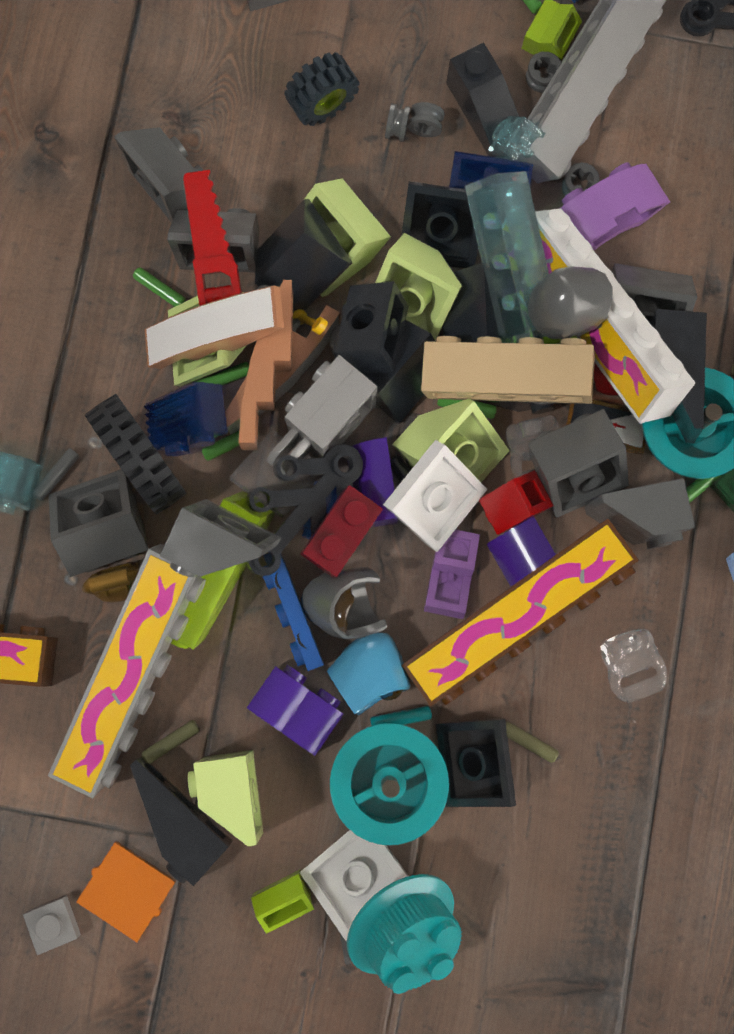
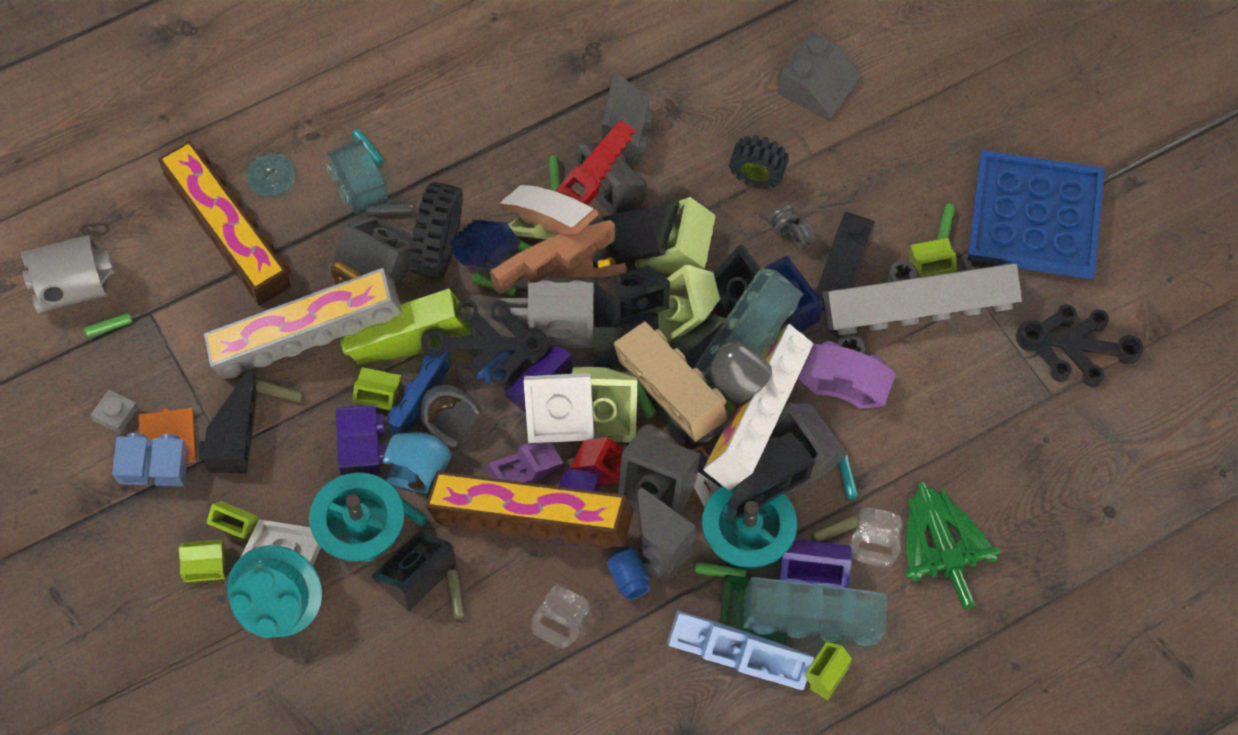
camera: 55 degrees right, 20 degrees down
dark grey slope [160,499,281,577] -> none
yellowish green slope [188,750,263,846] -> none
dark red plate [300,485,383,578] -> none
clear light blue plate [488,116,546,161] -> none
none -> medium blue piece [112,433,189,487]
none -> lime piece [178,539,226,582]
none -> lime piece [352,367,403,411]
none -> blue brick [606,547,650,600]
none -> teal piece [838,455,858,500]

